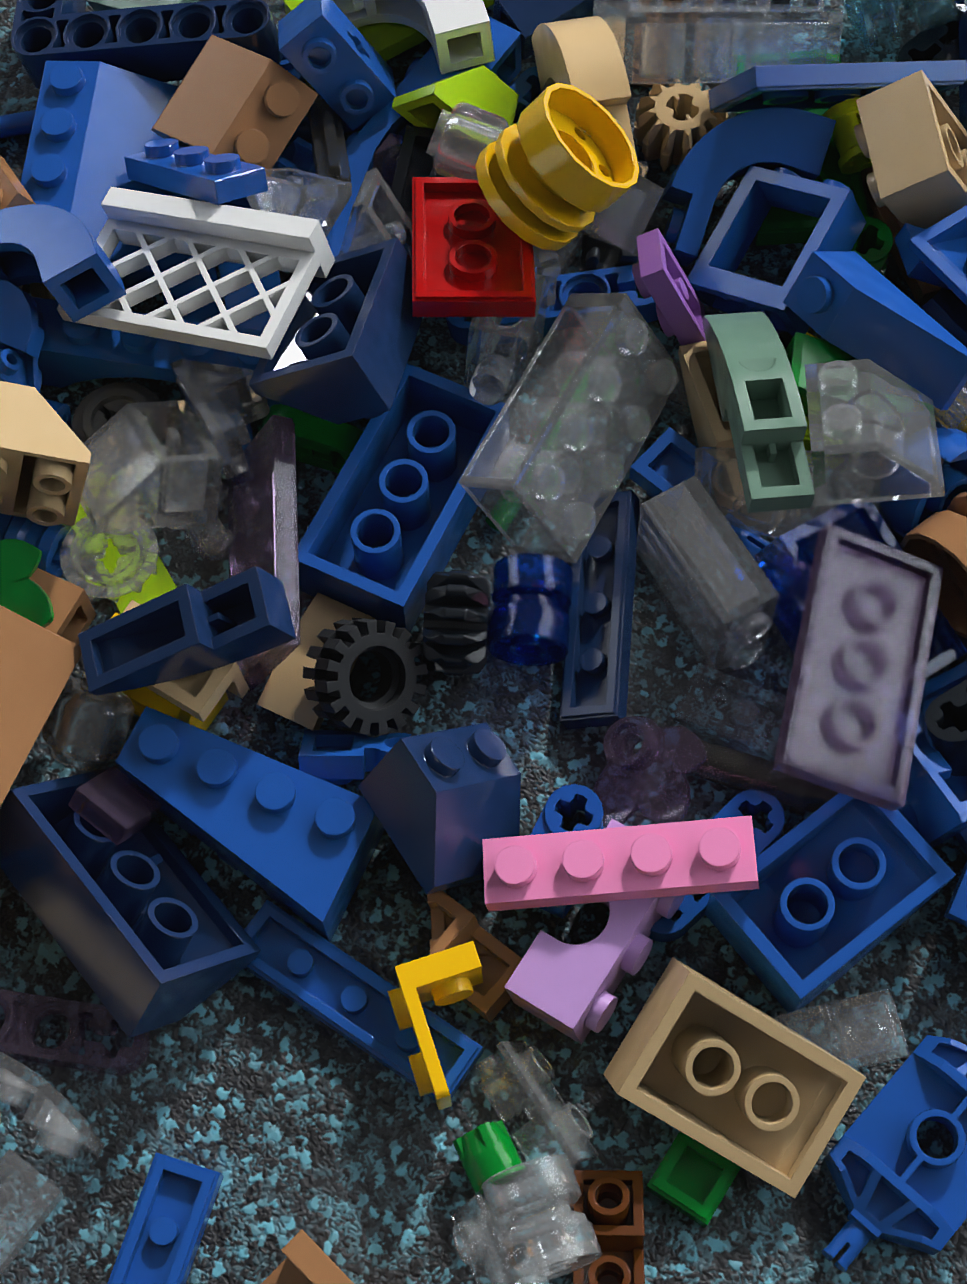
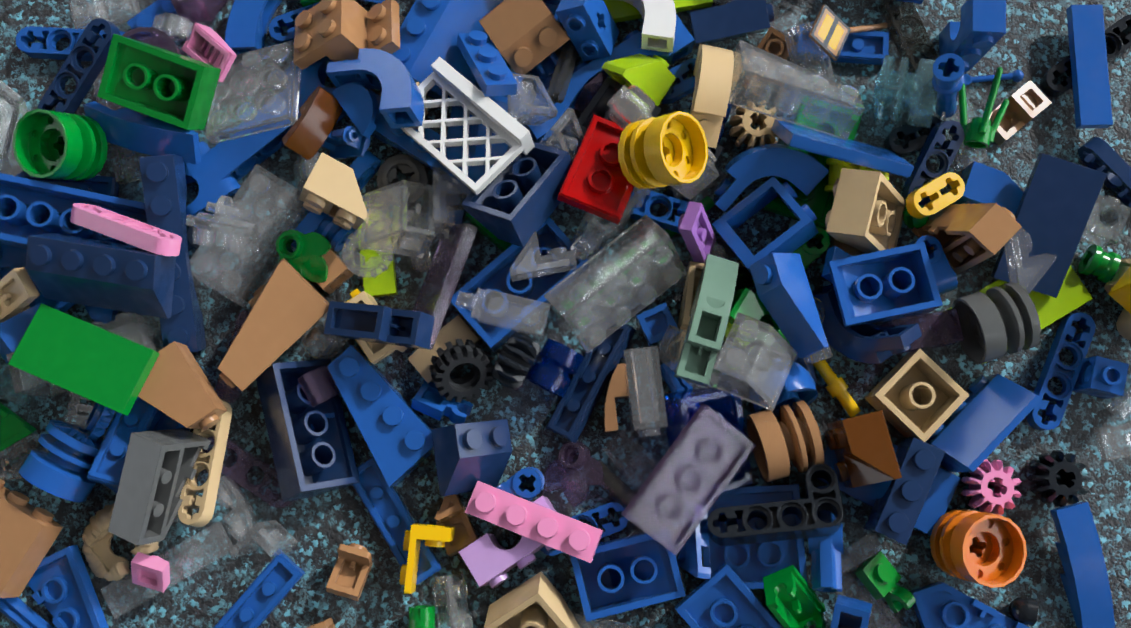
camera: 25 degrees right, 15 degrees up
none -> clear panel [228,520,299,558]
none -> medium nougat bracket [326,543,372,601]
none -> clear hinge [456,288,551,337]
none -> clear slope [509,231,577,282]
none -> medium nougat slope [604,363,628,433]

